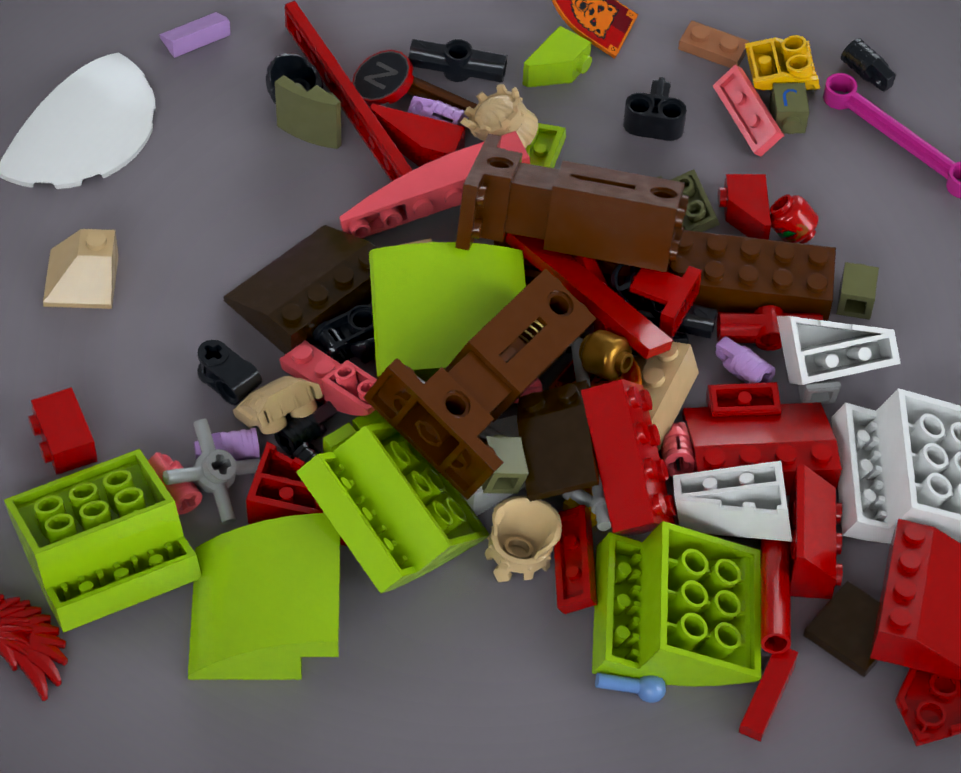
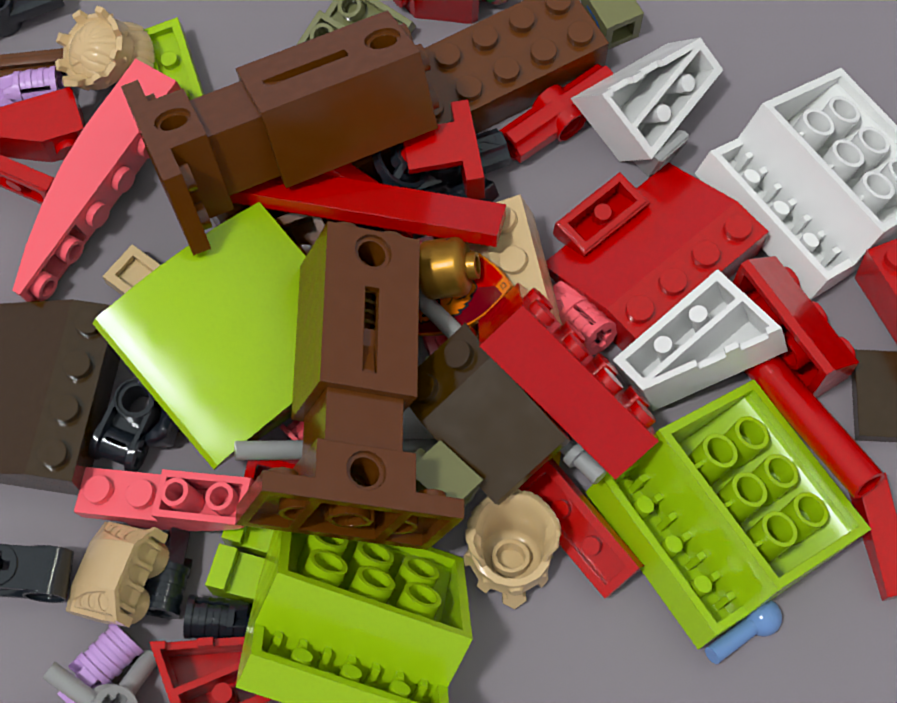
camera: 35 degrees left, 15 degrees up
lavender hinge [716,336,775,383] -> none

